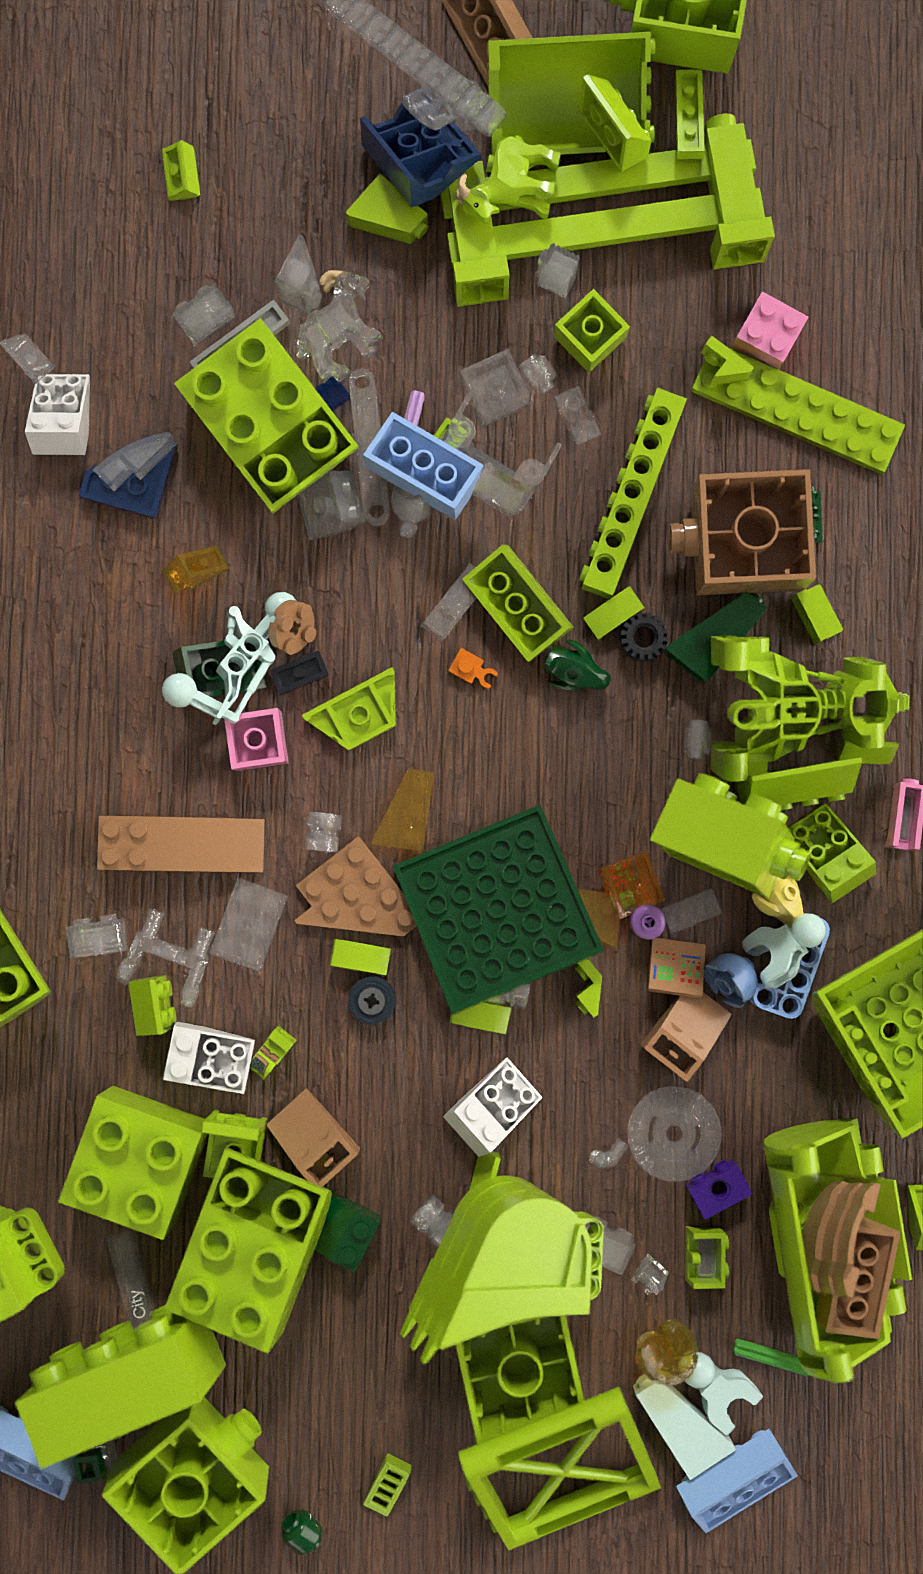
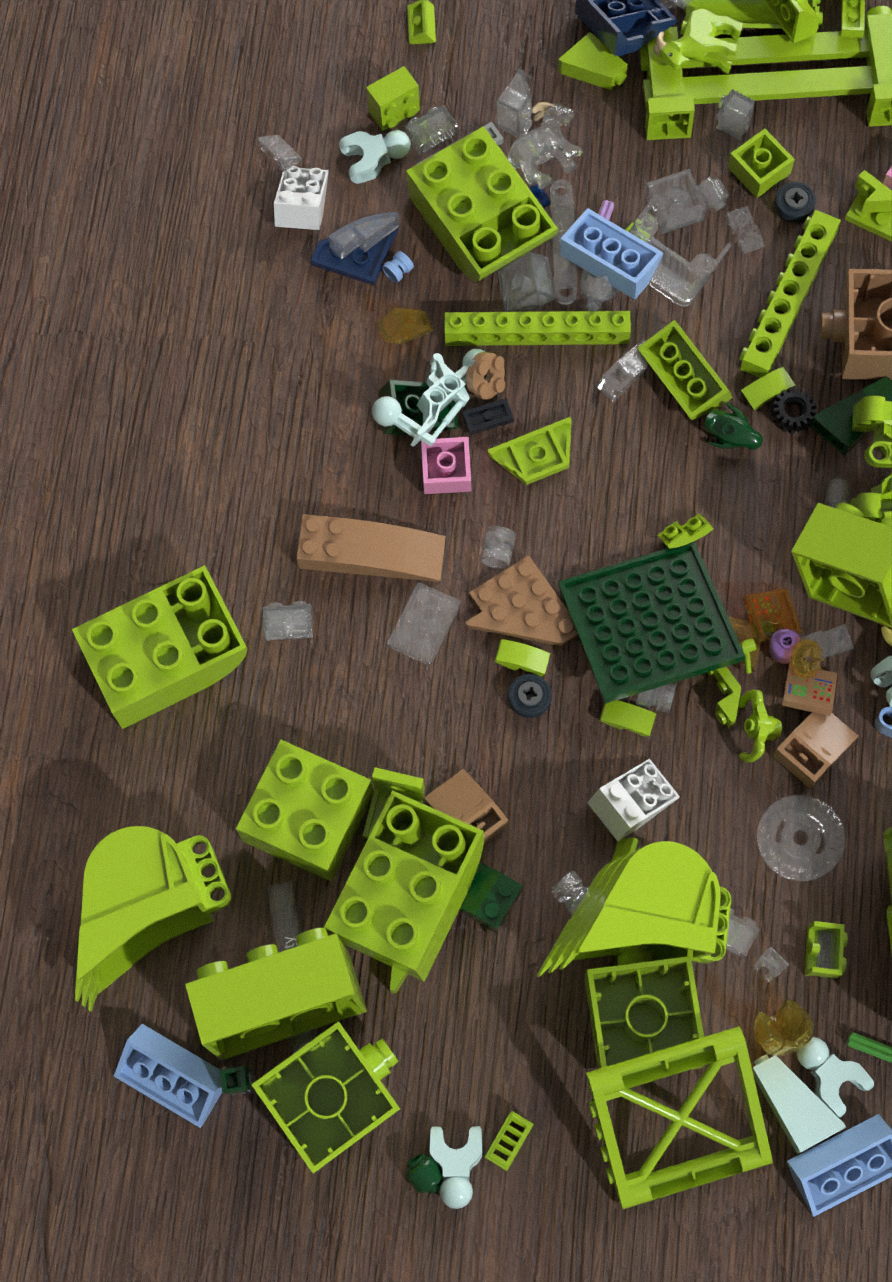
camera: 10 degrees right, 15 degrees down
clear connector [116,908,215,1009] -> none
lime slope [128,975,176,1036] -> none
white slope [163,1022,255,1094] -> none
lime leg [249,1025,297,1080] -> none
clear yellow wing [370,769,434,851] -> none
orange plate [448,648,498,689] -> none
clear arm [589,1138,629,1169] -> none
dark purple brick [686,1160,753,1220] -> none
medium blue cylinder [704,953,758,1008] -> none
none -> light aqua piece [339,130,411,184]
none -> lime brick [366,66,420,131]
none -> light blue wheel [382,251,414,283]
none -> light aqua piece [430,1126,482,1209]
none -> lime brick [445,311,631,346]
none -> lime slope [657,513,714,549]
none -> lime piece [738,689,782,763]
none -> lime hand [740,638,756,674]
none -> black wheel [774,182,816,222]
none -> clear yellow gear [791,639,824,679]

